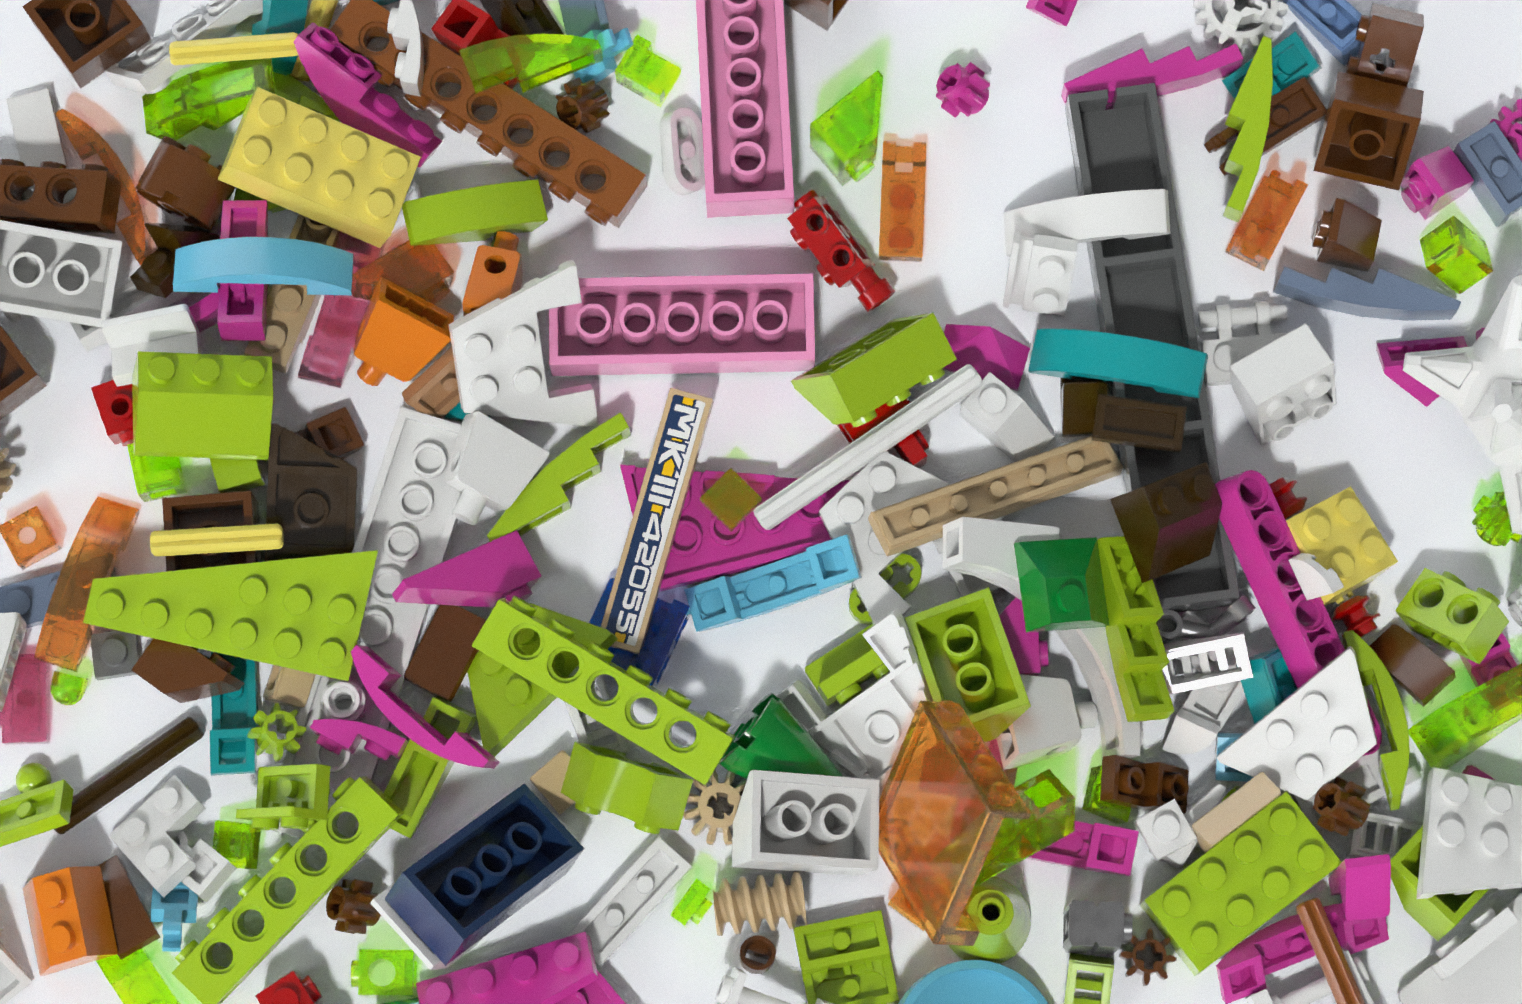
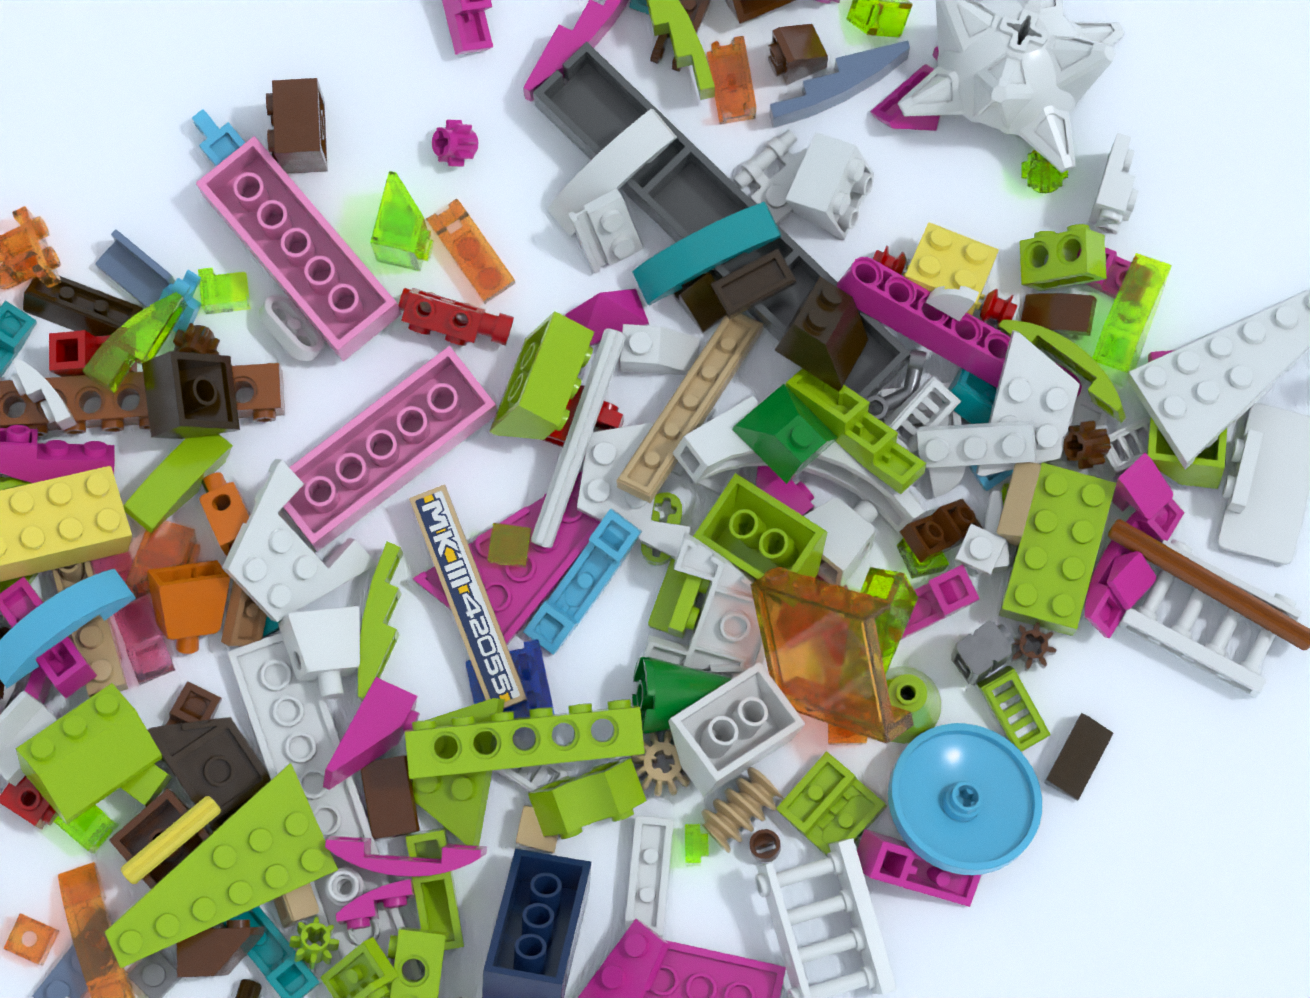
camera: 35 degrees left, 0 degrees up
none -> dark brown slope [142,351,240,439]
none -> white plate [917,420,1037,468]
none -> dark pink slope [1107,551,1156,610]

